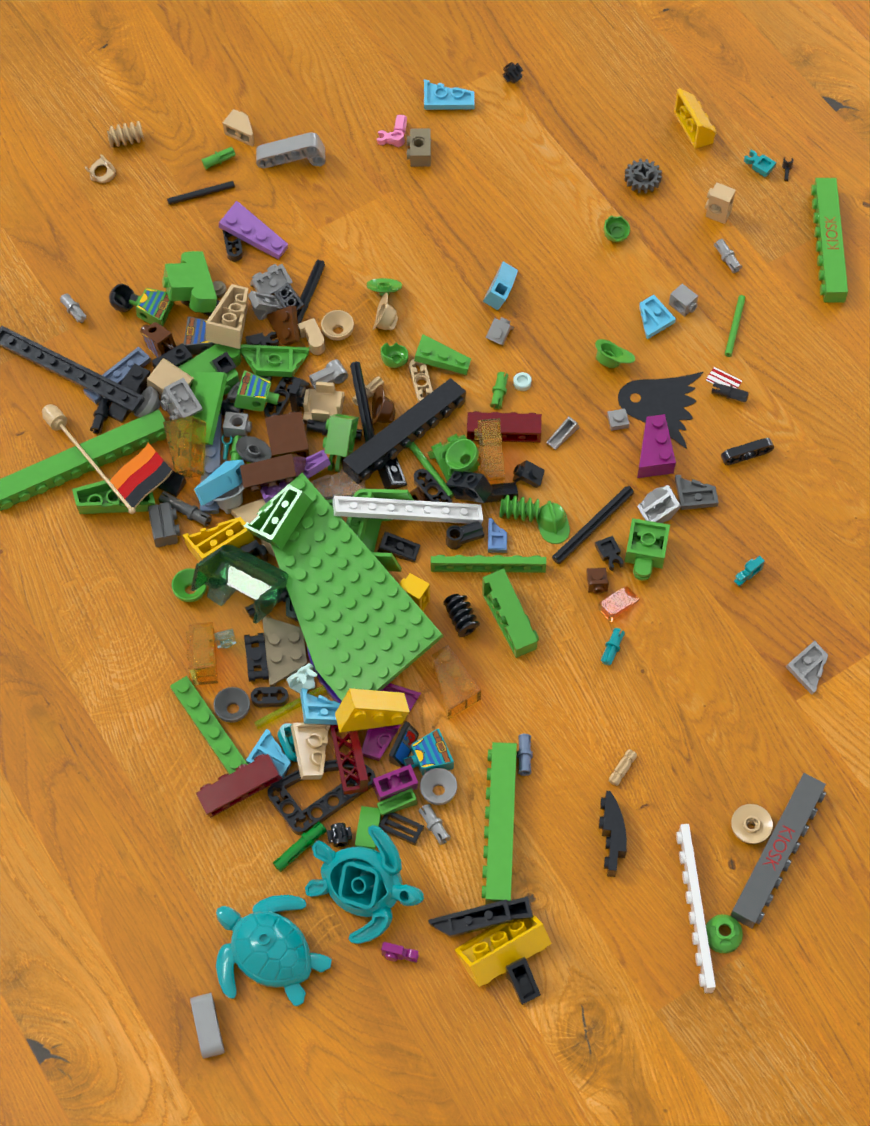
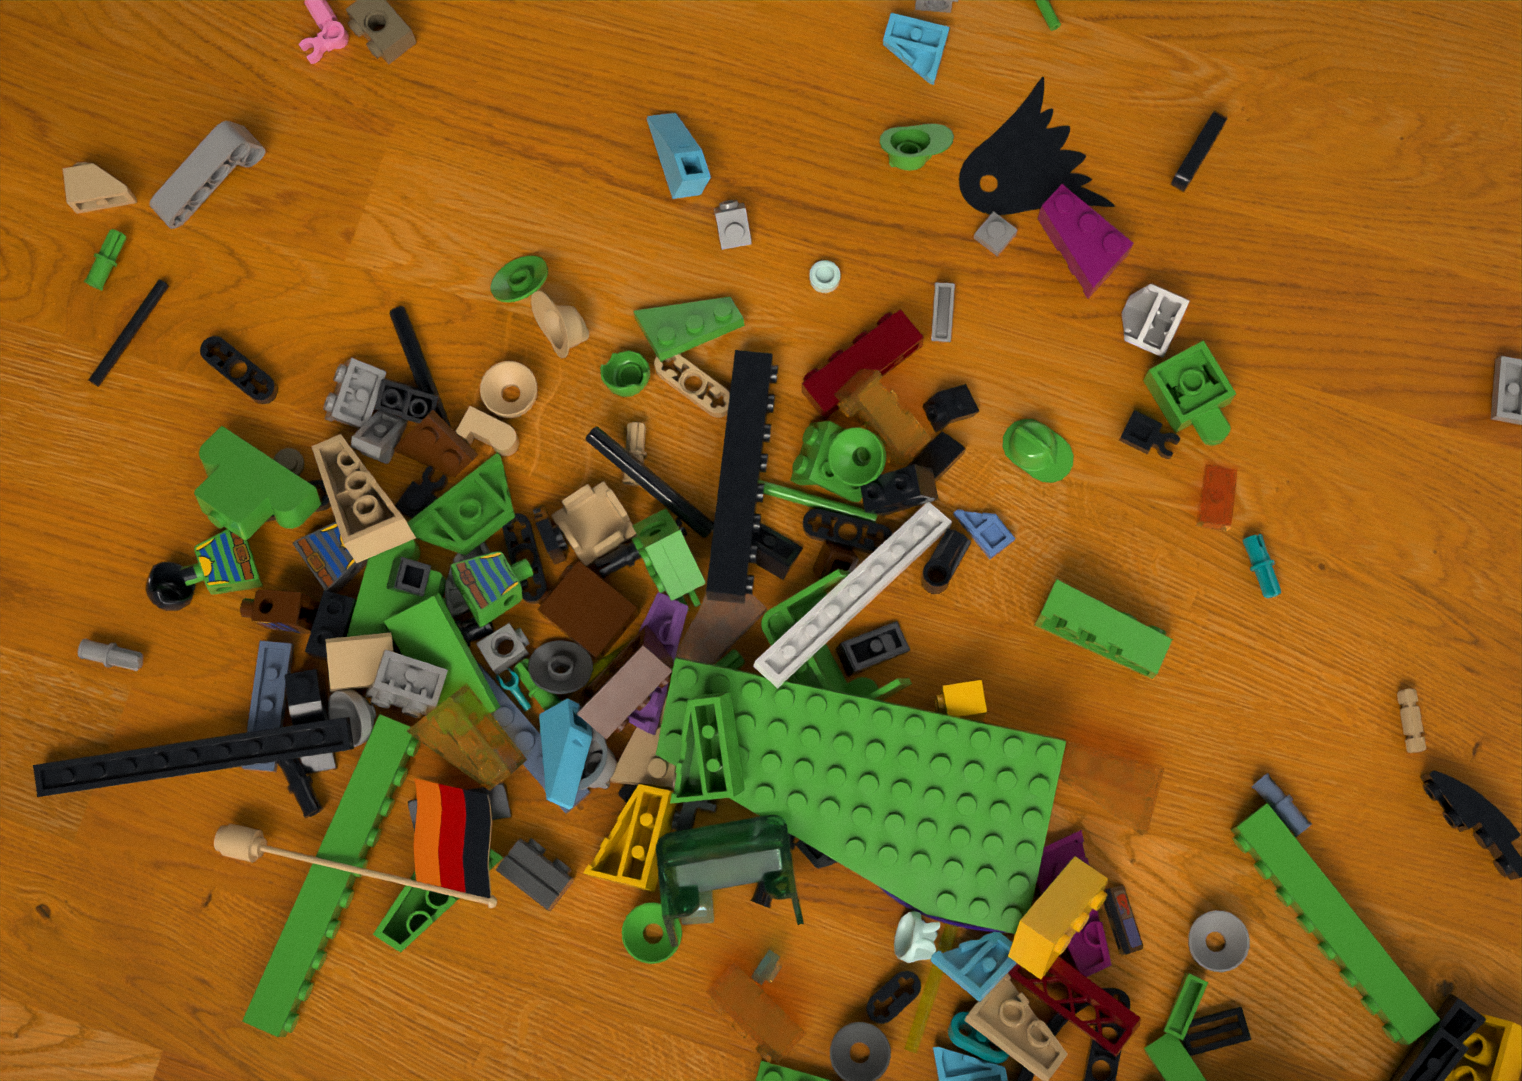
camera: 35 degrees left, 15 degrees up
dark grey pin [159,491,212,526] -> none
medium lavender wing [218,201,288,260] -> none
black plate [244,632,269,682] -> none
dark tan wing [262,617,307,687] -> none
light grey piece [309,359,348,389] -> none
reddish brown piece [372,385,396,425] -> none
magenta brick [372,764,418,802] -> none
torso [403,728,454,776] -> none
light grey pin [419,804,451,845] -> none
bright green plate [431,555,546,573] -> none
black piece [443,594,480,637] -> none
bright green pin [490,372,509,409] -> none
bright green piece [499,495,540,522] -> none
black axle [552,486,634,564] -> none
reddish brown bracket [586,568,609,594] -> none
dark grey wing [675,475,719,510] -> none
sticker [706,367,742,388] -> none
black axle [711,382,749,402] -> none
teal plate [734,556,765,586] -> none

